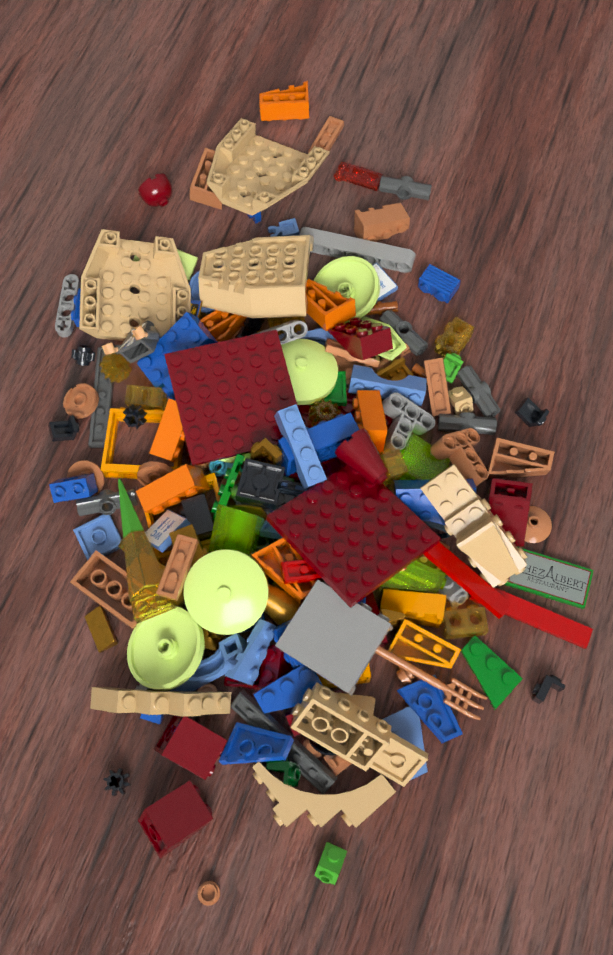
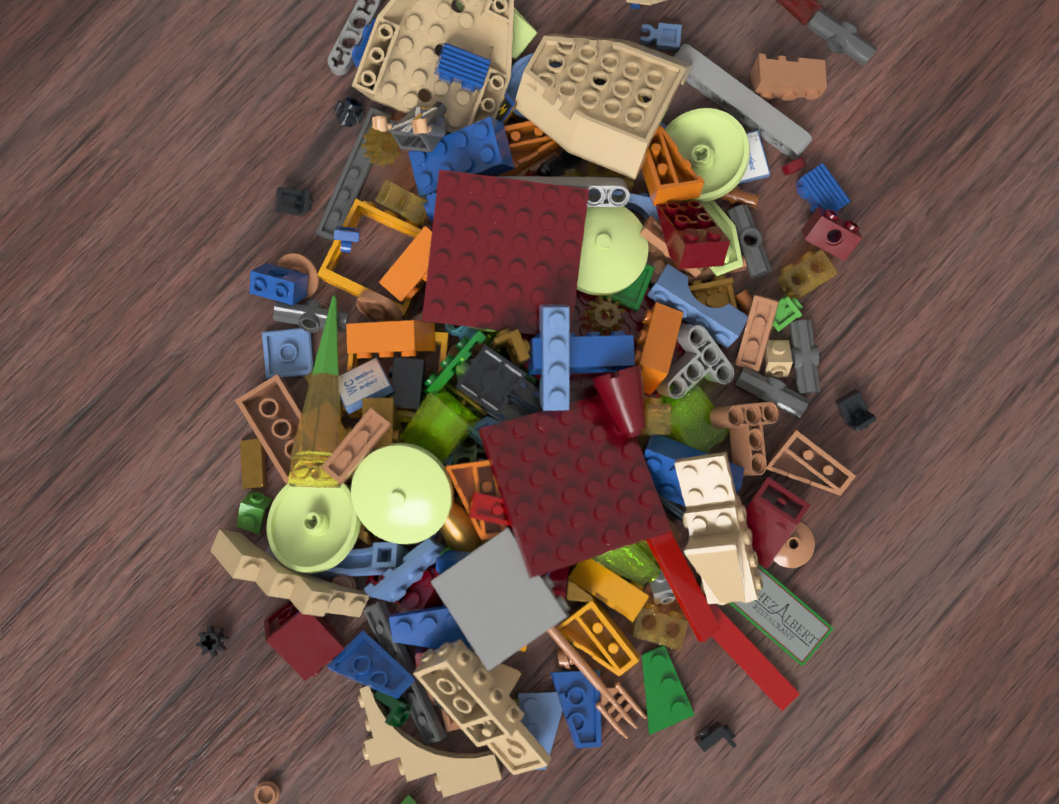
camera: 20 degrees right, 15 degrees up
nougat tile [63,383,99,419] -> none
black gear [123,404,147,429] -> none
dark red slope [138,781,213,859] -> none
none -> bright green bracket [236,491,272,534]
none -> tile [334,226,361,253]
none -> blue brick [434,42,491,92]
none -> dark red tile [781,157,806,176]
none -> dark red brick [802,206,862,261]

